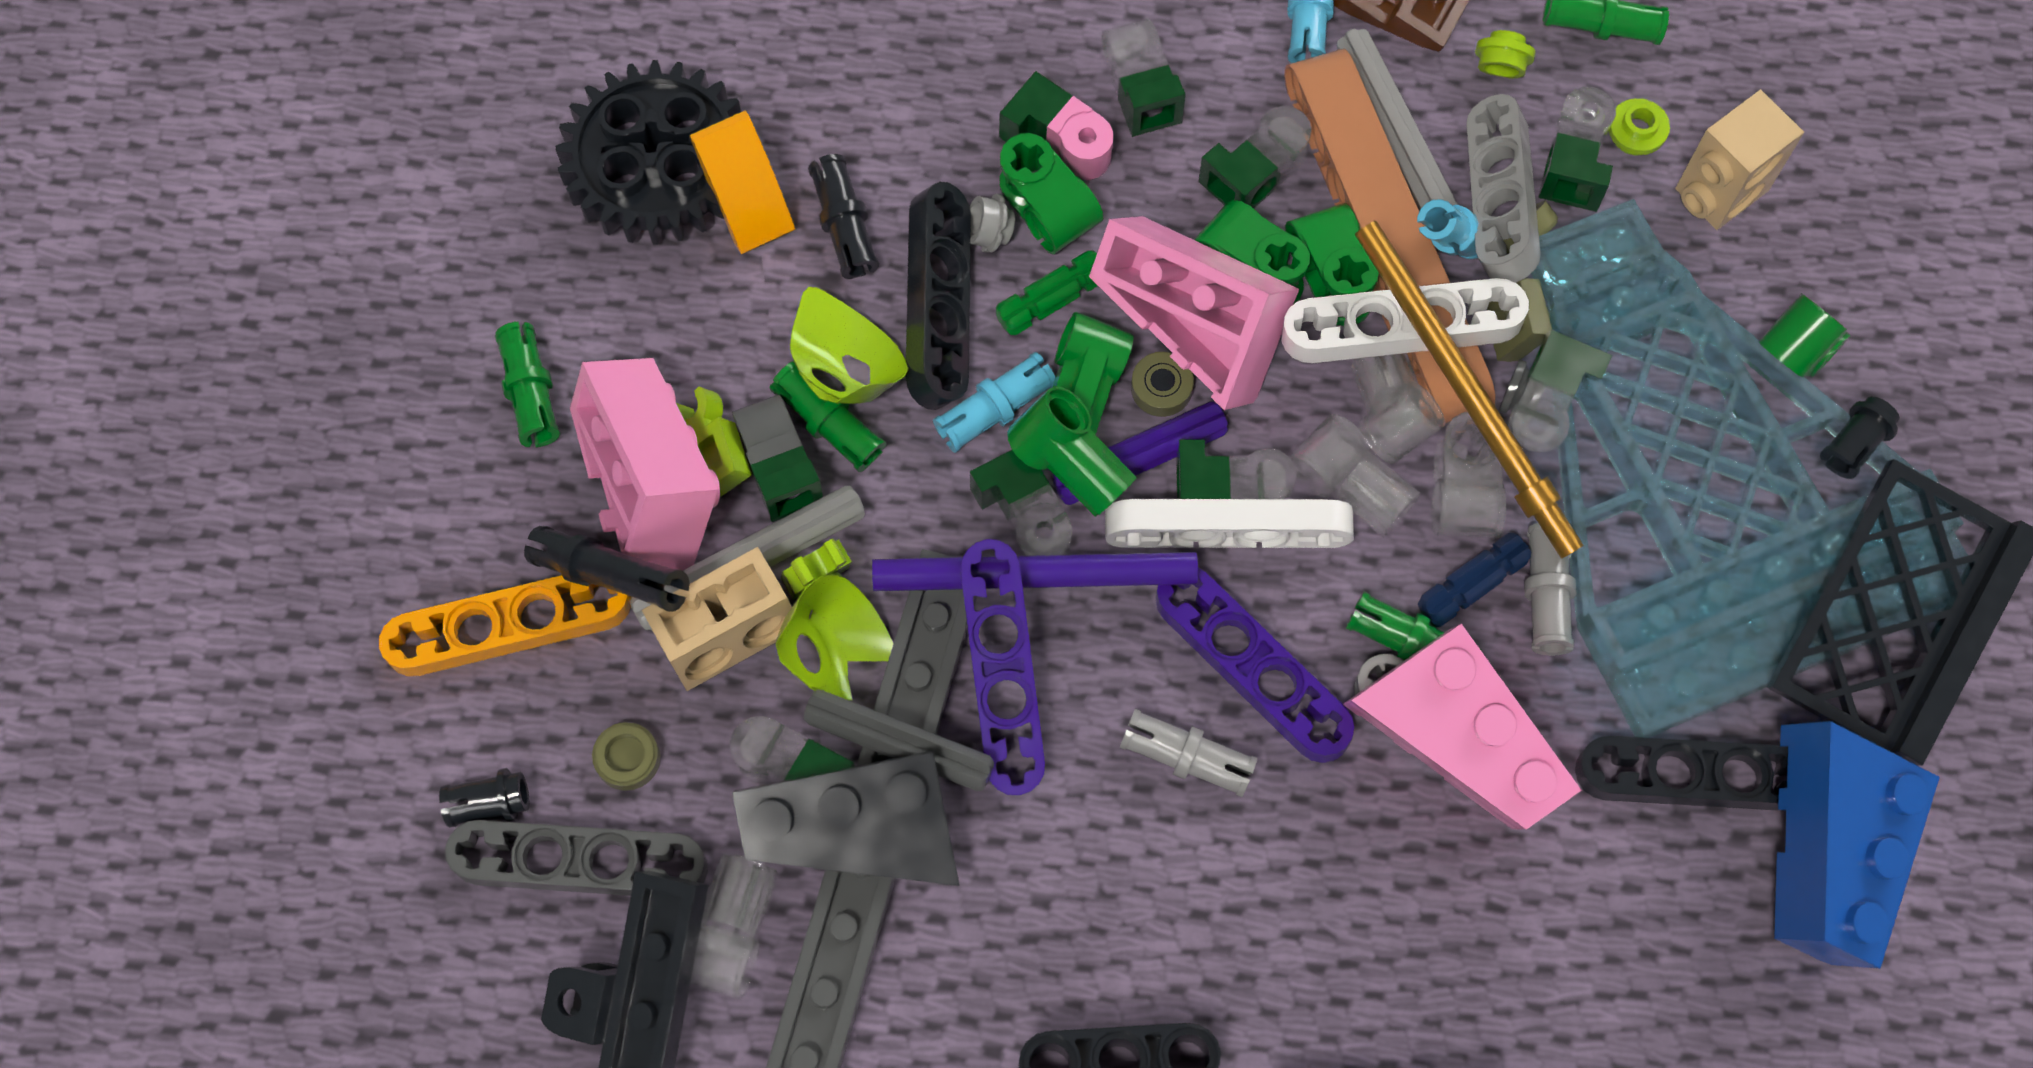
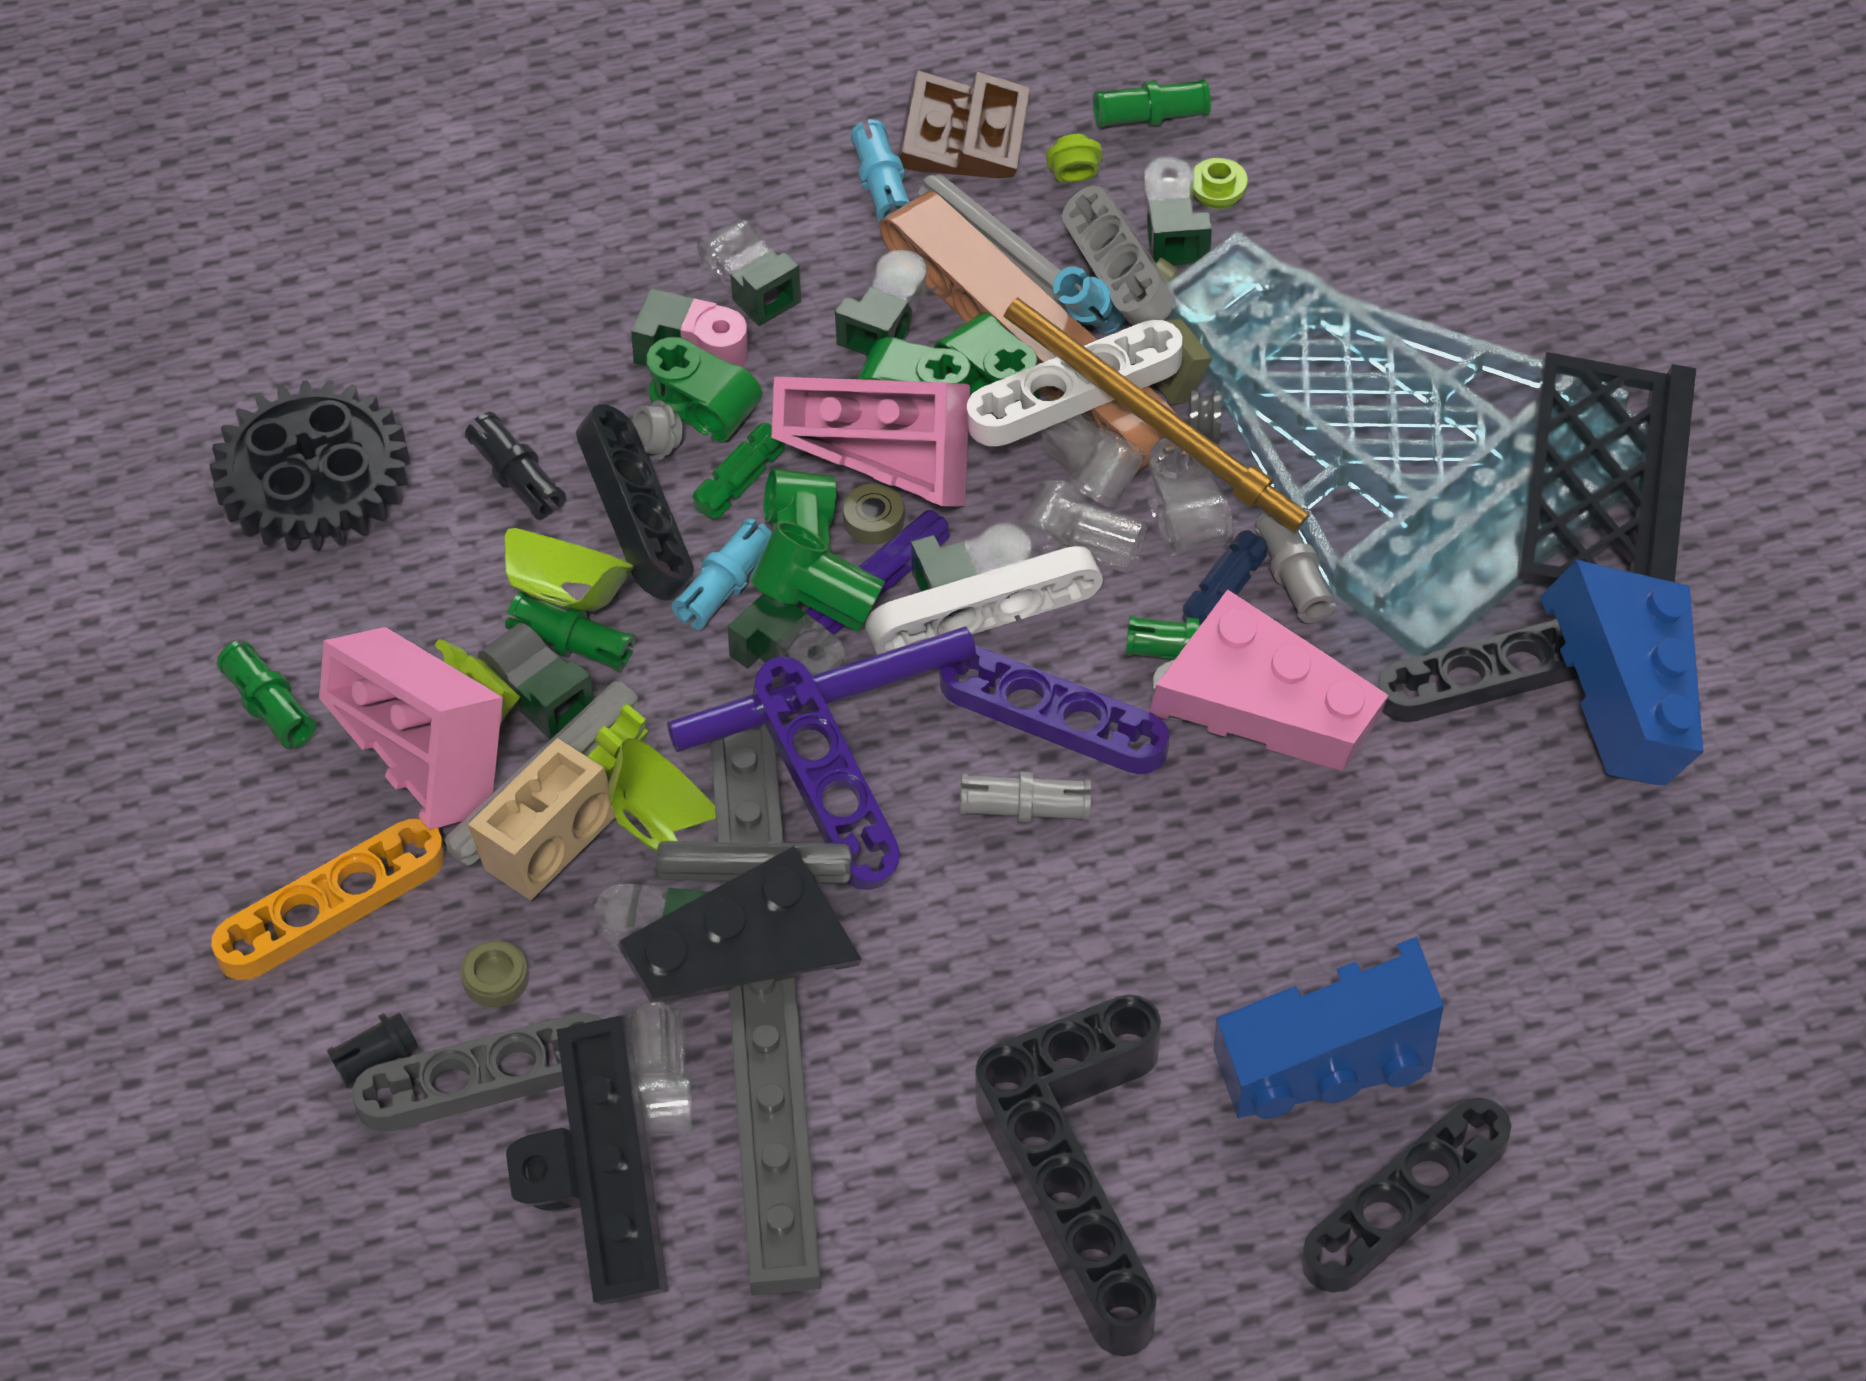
camera: 20 degrees left, 15 degrees down
black pin [524,526,690,612] -> none
light orange slope [689,111,795,254] -> none
leg [1508,330,1613,453] -> none
tan brick [1675,89,1804,230] -> none
green piece [1758,293,1851,378] -> none
black pin [1820,396,1900,479] -> none

